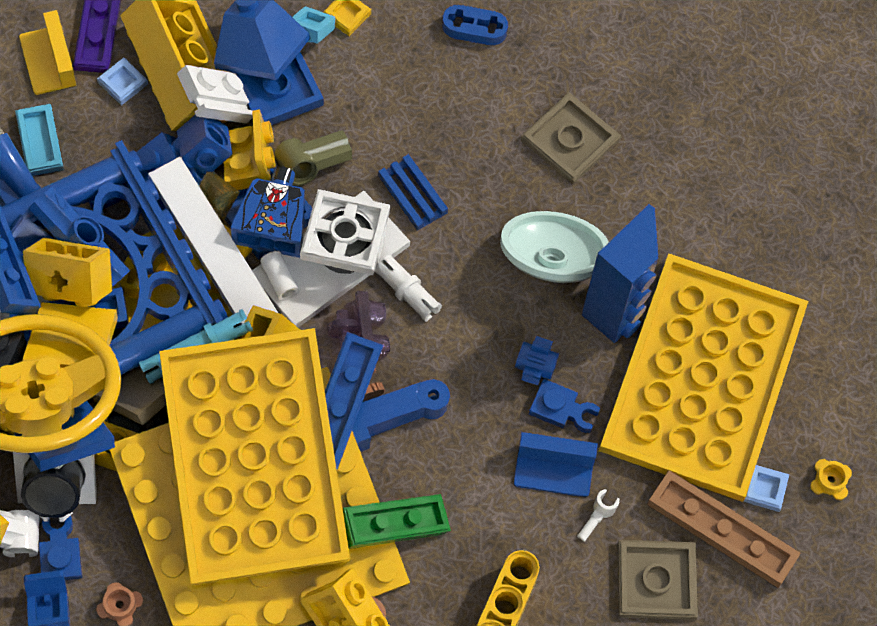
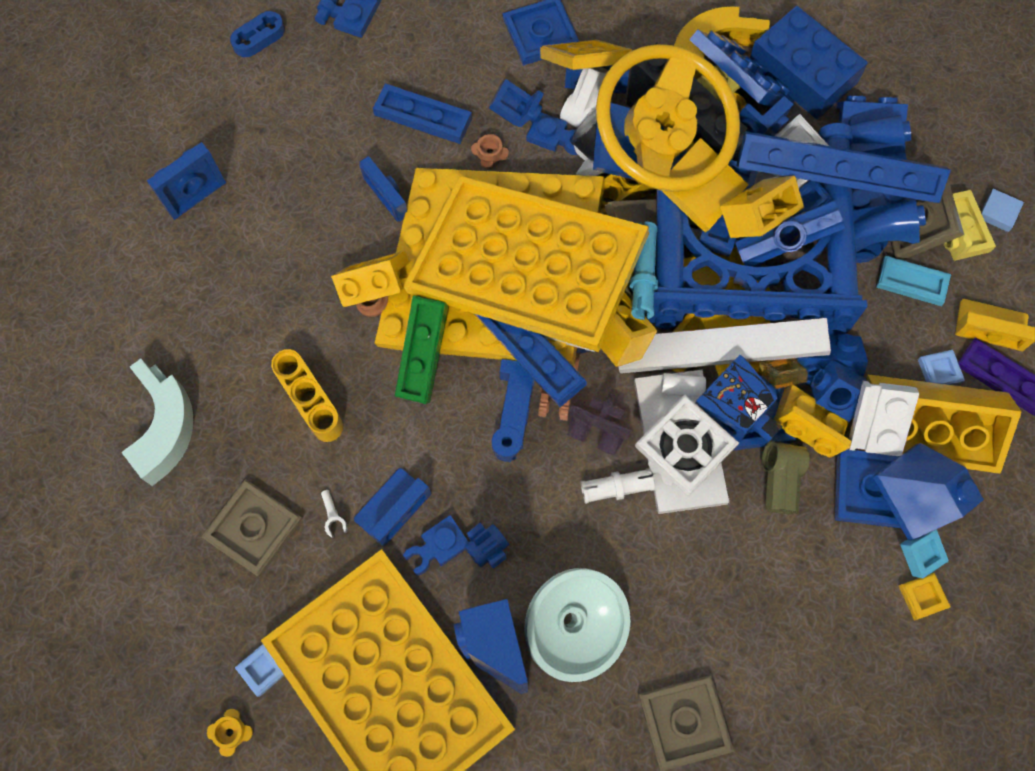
camera: 130 degrees right, 5 degrees up
blue tile [378,154,448,231] -> none
blue beam [442,5,508,45] -> none
medium nougat plate [647,470,801,588] -> none

